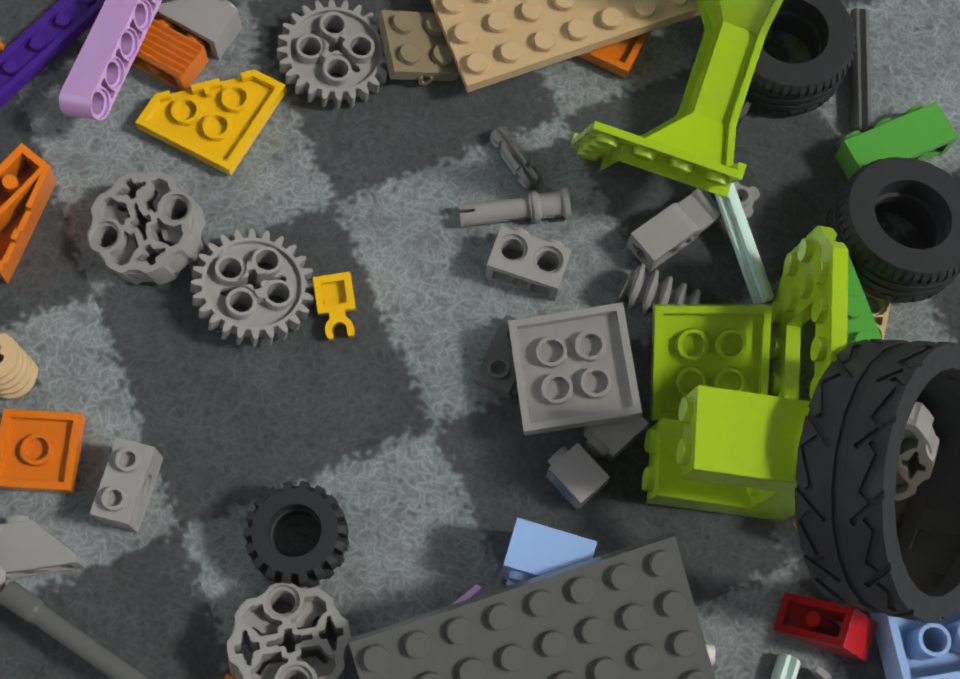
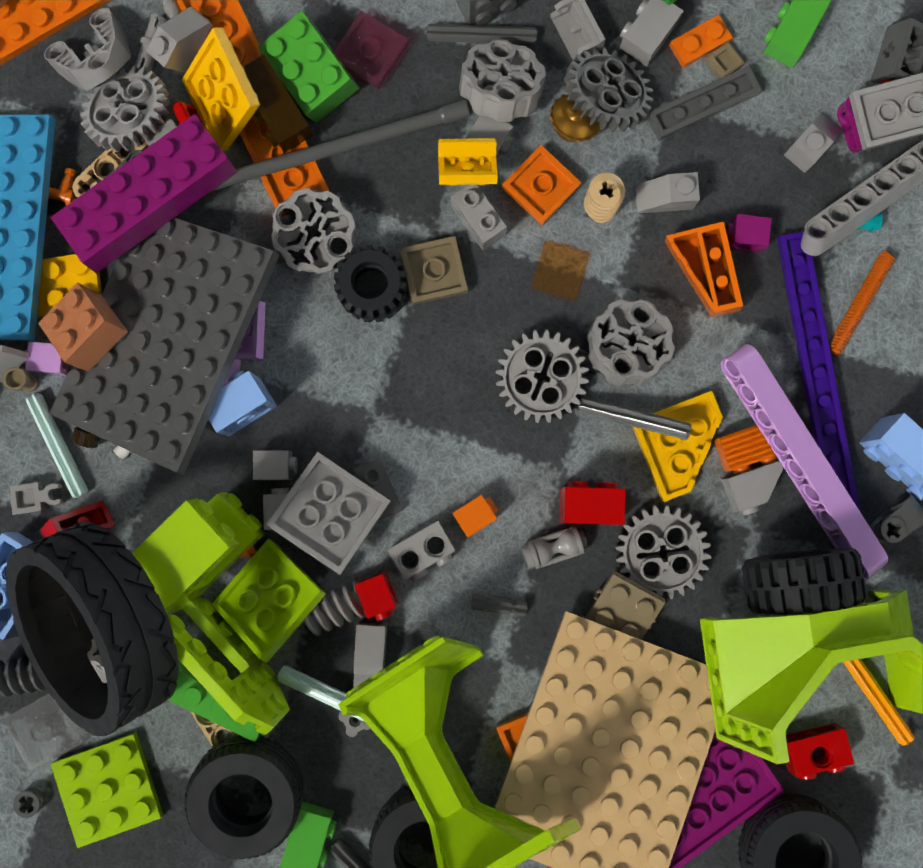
camera: 140 degrees right, 15 degrees up
yellow plate [313,271,357,341] -> none
light grey pin [458,186,571,228] -> none
none -> red brick [354,570,399,621]
none -> dark tan plate [400,236,468,305]
none -> yellow bracket [438,138,498,186]
none -> orange brick [452,494,499,538]
none -> light grey piece [521,526,588,569]
none -> clear orange piece [531,241,589,301]
none -> red brick [559,481,625,525]
none -> dark grey axle [578,397,692,440]

